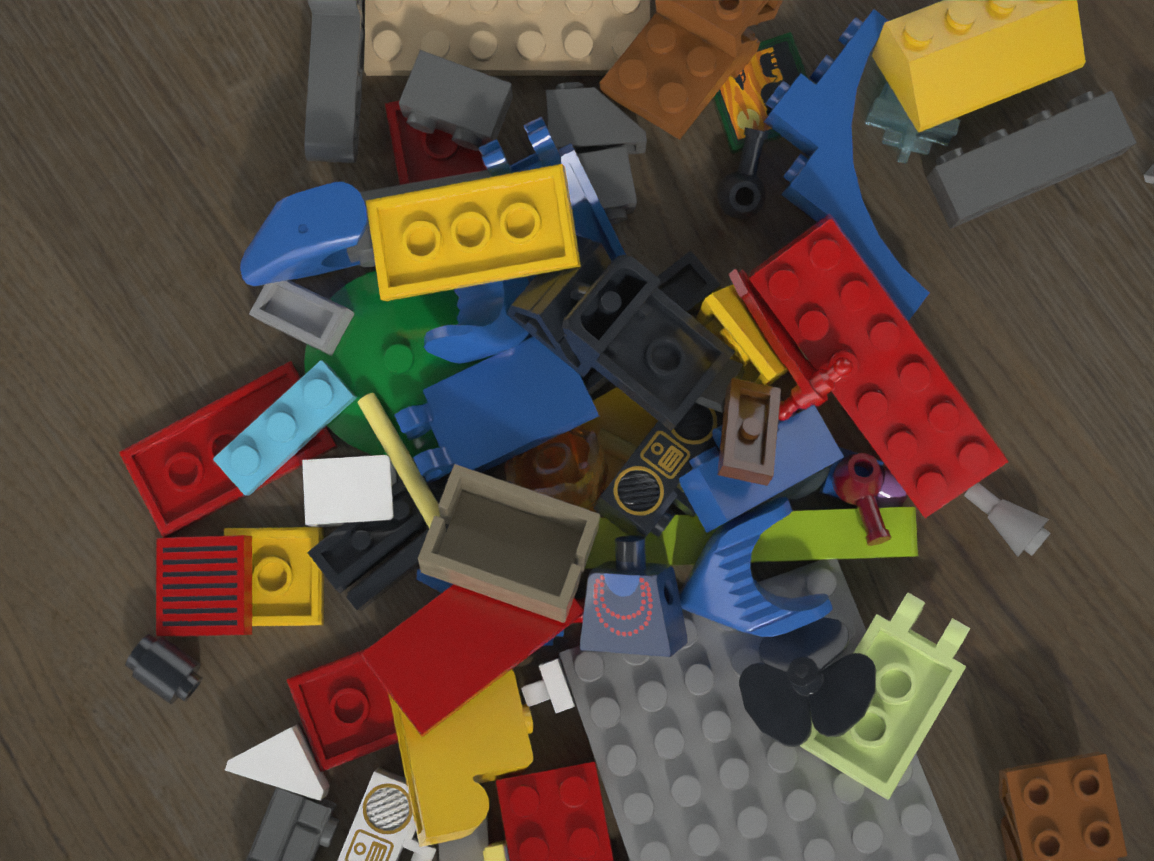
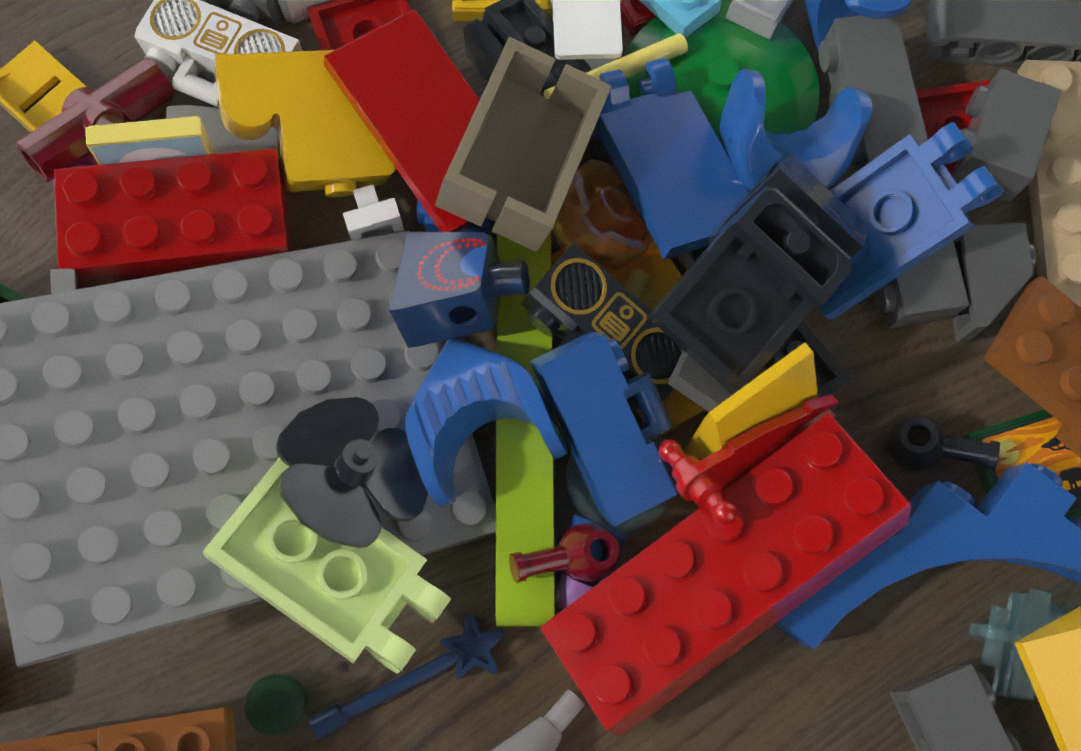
camera: 90 degrees right, 10 degrees down
yellow tile [366,164,581,301] -> none
reddish brown plate [717,378,781,486] -> none
none -> clear green tile [245,674,308,735]
none -> dark blue piece [309,613,504,740]

